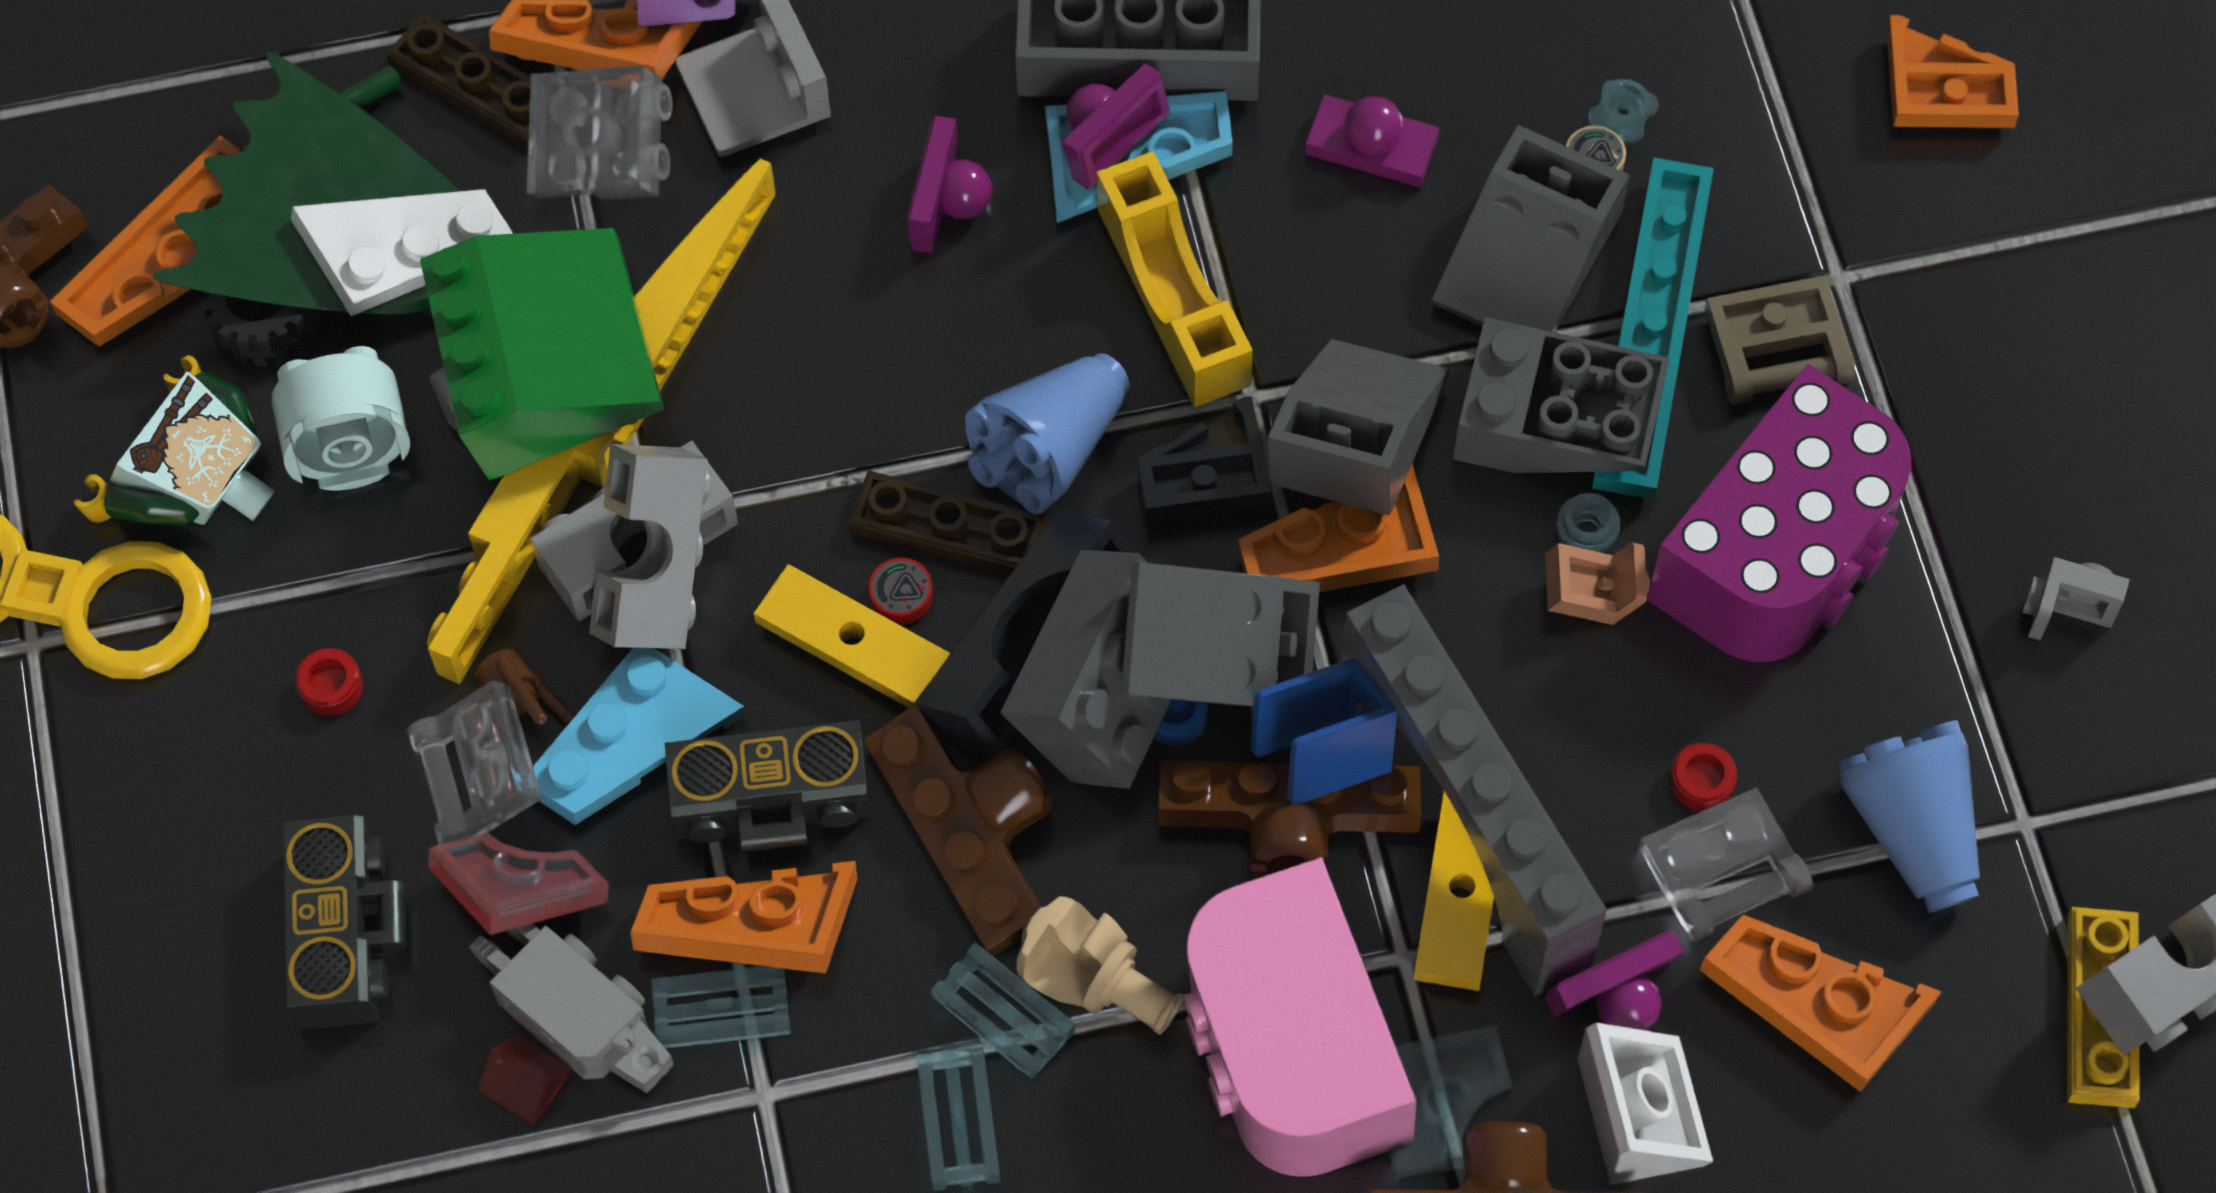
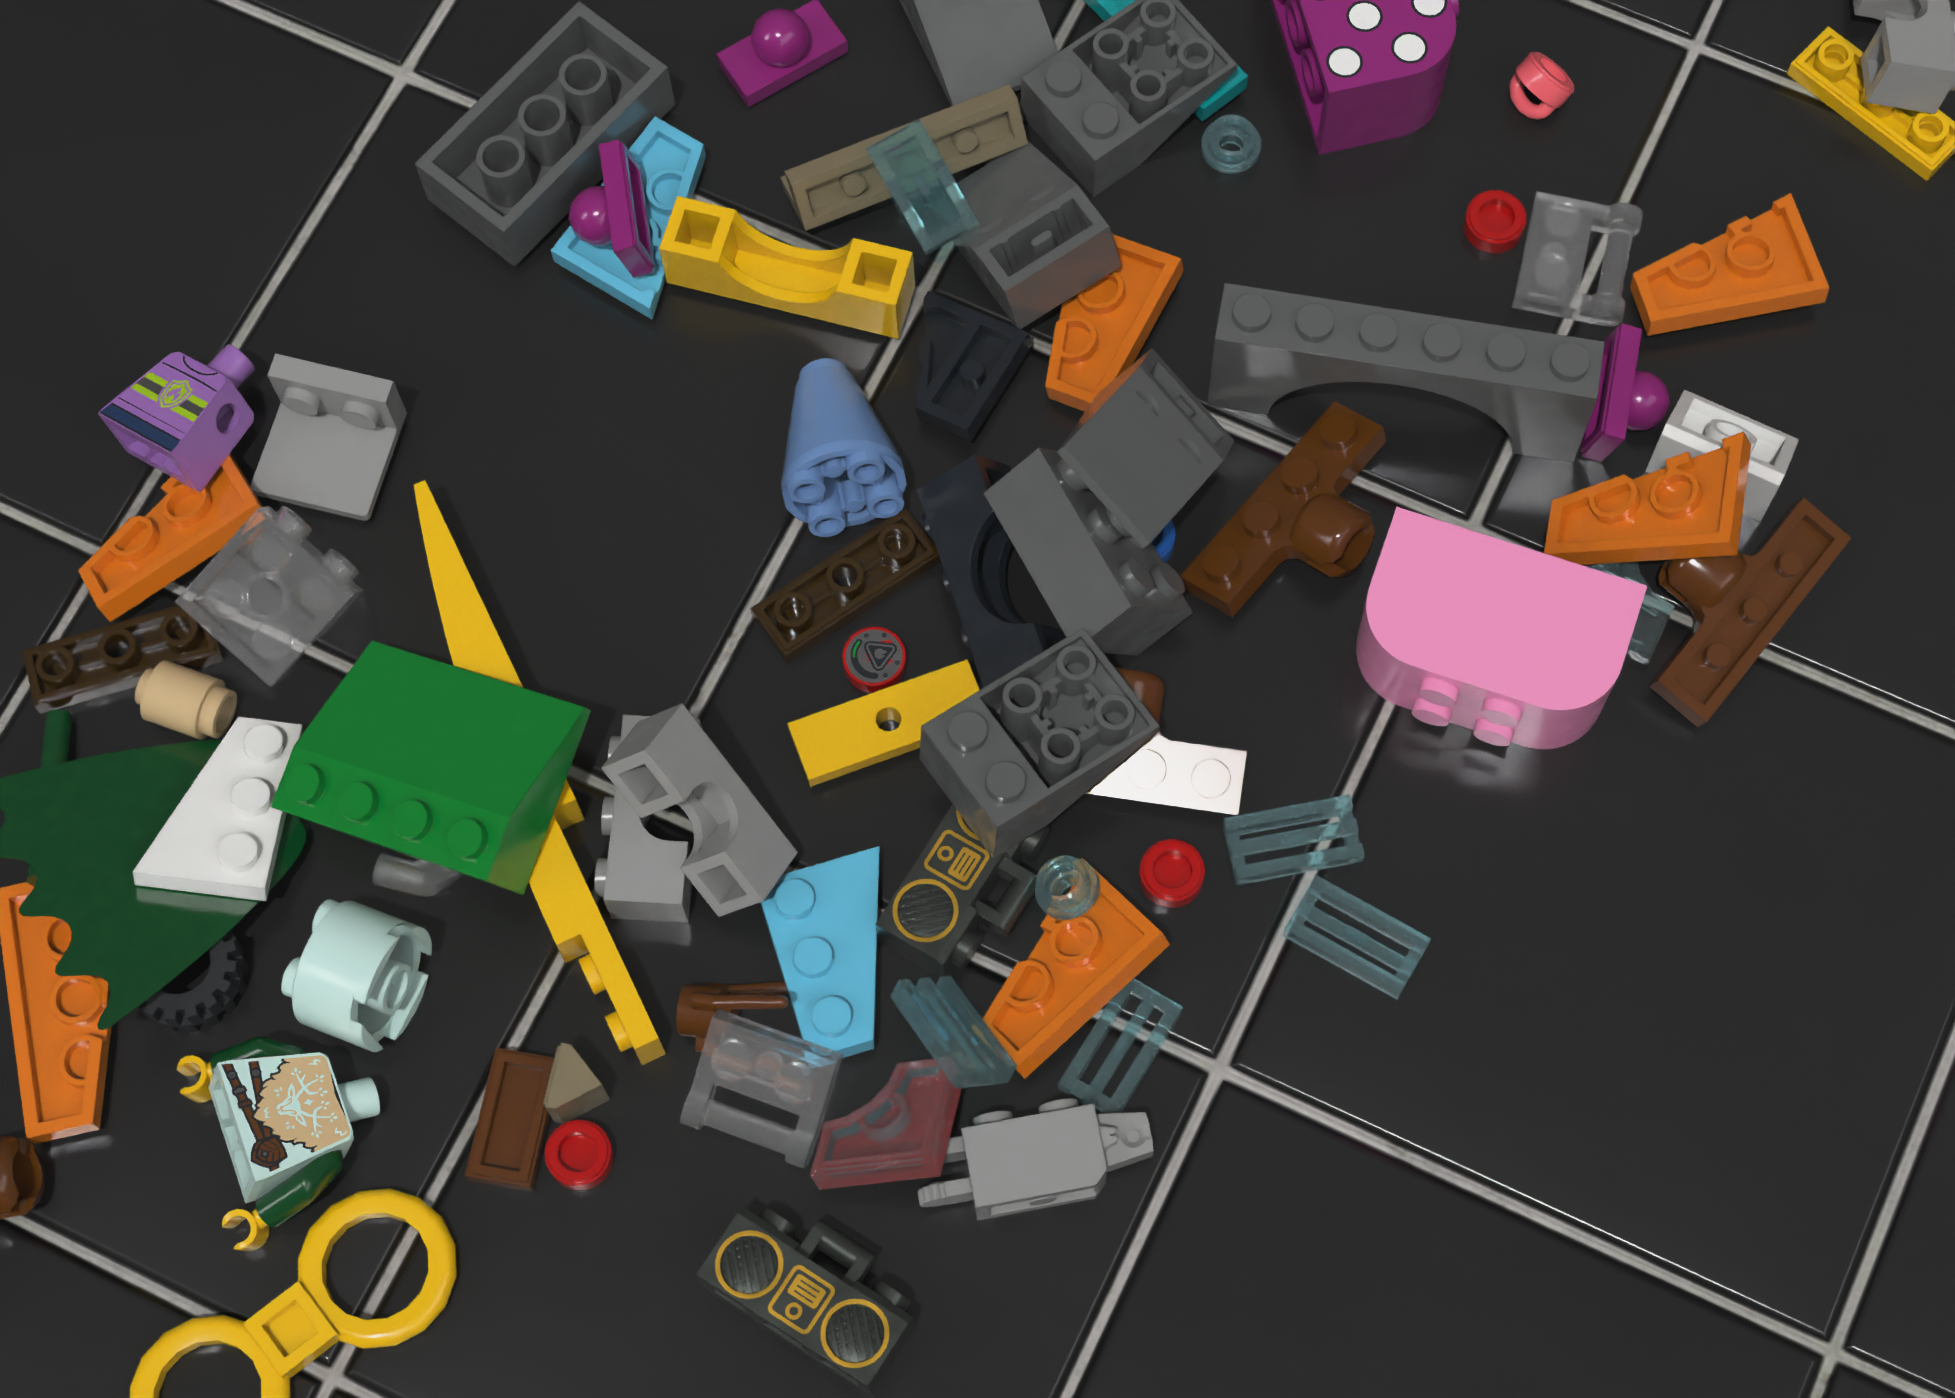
camera: 50 degrees left, 5 degrees up
clear red slope [478,1035,572,1126] -> none
magenta tile [907,116,992,254] -> none
tan piece [1017,896,1183,1035] -> none
blue piece [1251,657,1397,805] -> none
yellow tile [1413,791,1494,991] -> none
nougat bracket [1545,542,1650,625] -> none
medium blue cone [1836,720,1980,913] -> none
none -> tan brick [135,660,237,740]
none -> reddish brown tile [465,1047,554,1192]
none -> dark tan slope [543,1043,610,1124]
none -> dark tan fence [780,84,1028,231]
none -> clear light blue slope [866,119,979,255]
none -> clear light blue tile [890,976,1017,1089]
none -> dark grey slope [919,628,1160,859]
none -> clear light blue plate [1035,855,1100,920]
none -> red tile [1139,839,1205,908]
none -> coral tile [1509,52,1574,120]
none -> orange wing [1544,432,1751,565]

